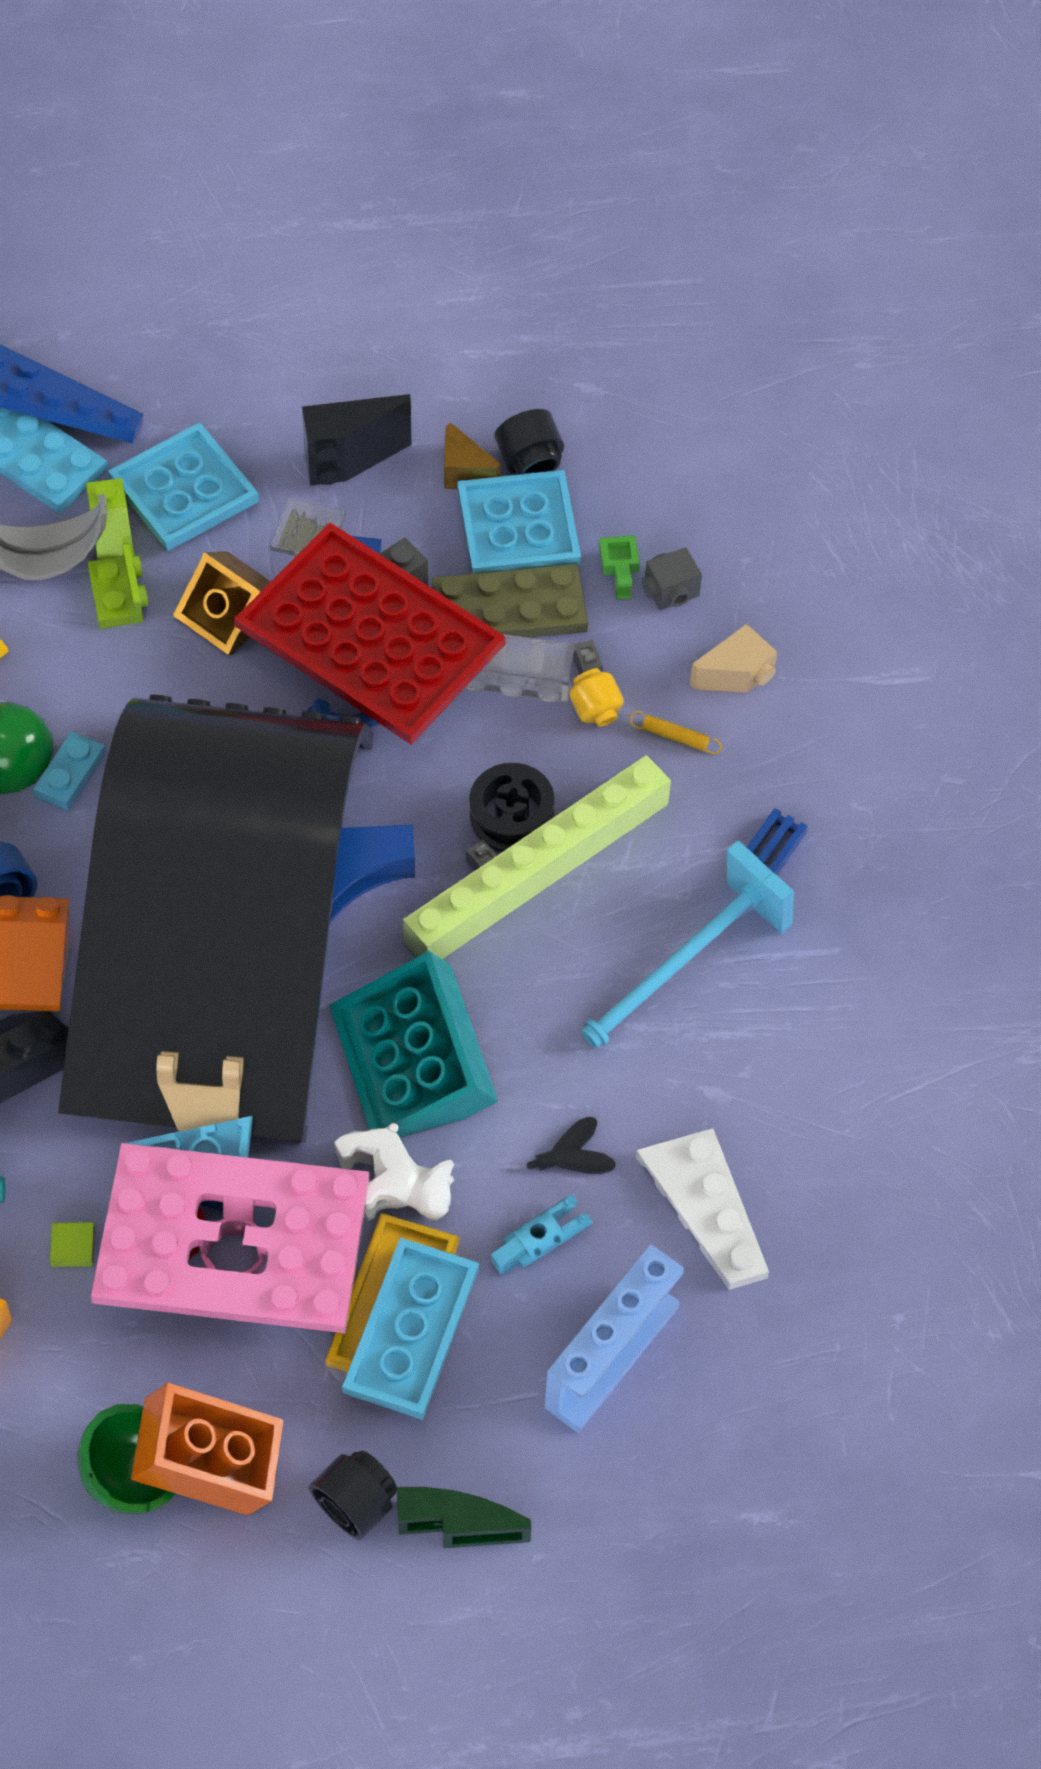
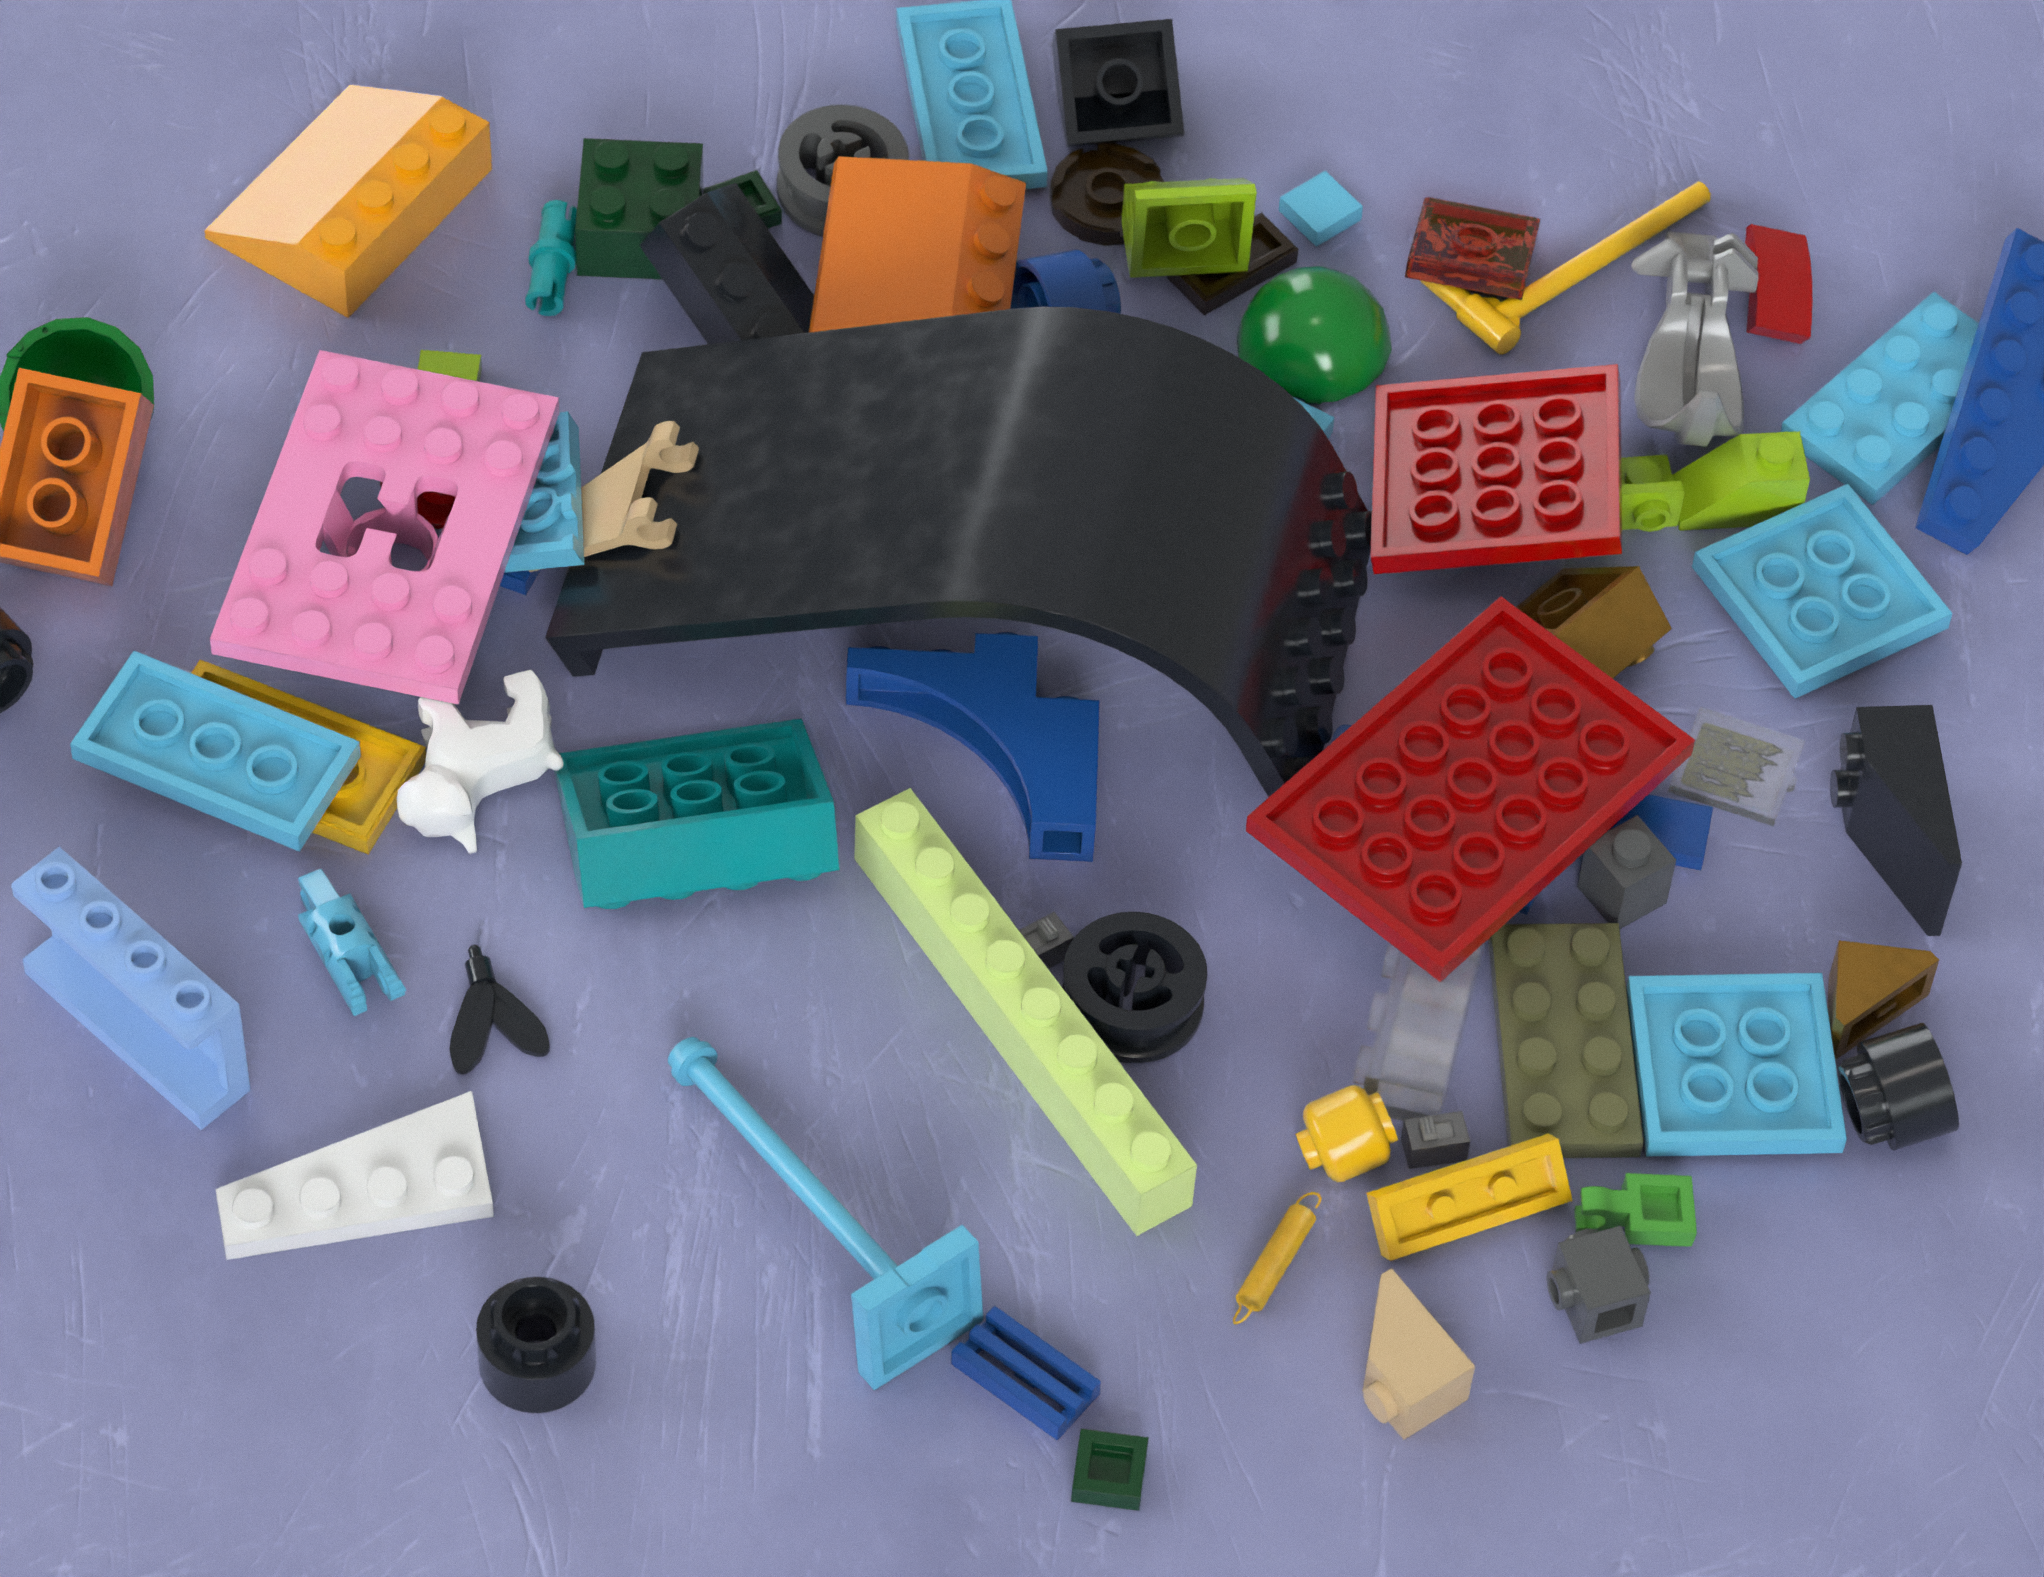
camera: 95 degrees right, 5 degrees down
none -> black piece [476,1277,596,1413]
none -> dark green tile [1071,1429,1149,1511]
none -> yellow plate [1366,1133,1573,1261]
none -> plate [1370,364,1622,575]

